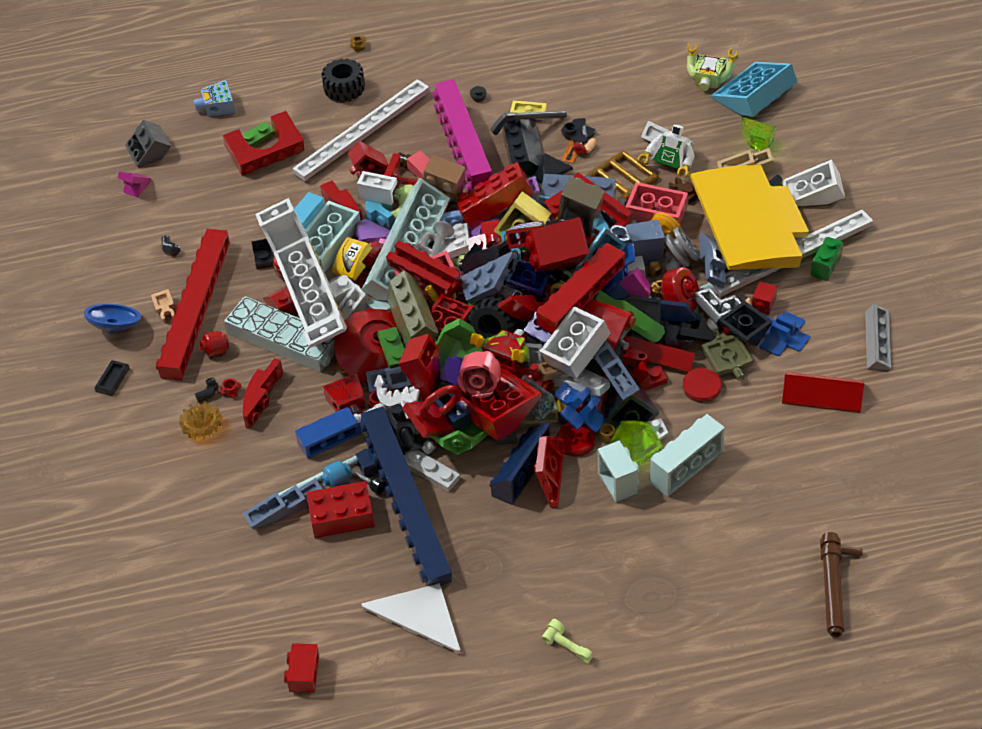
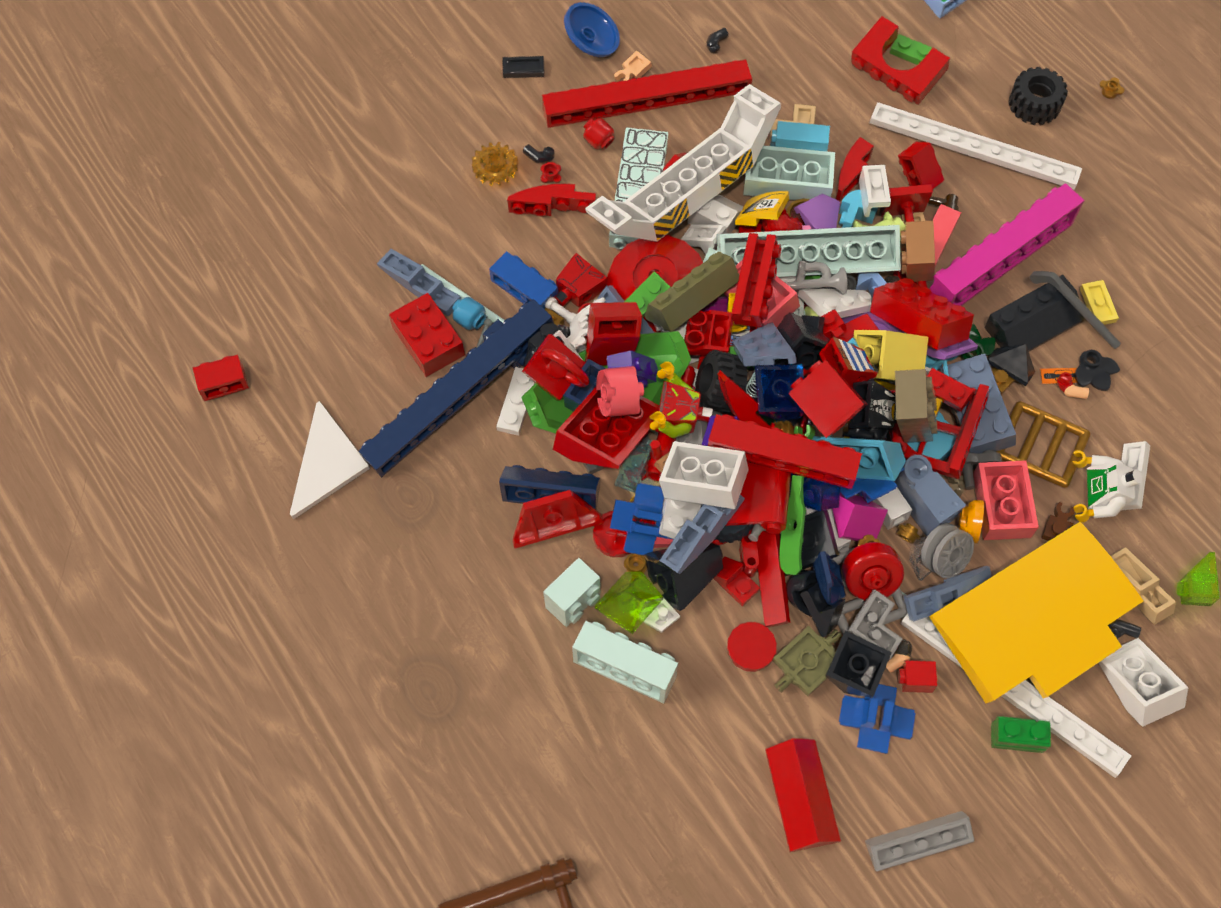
camera: 65 degrees right, 15 degrees up
pearl dark grey plate [470,86,487,102] -> none
yellowish green brick [541,619,593,663] -> none

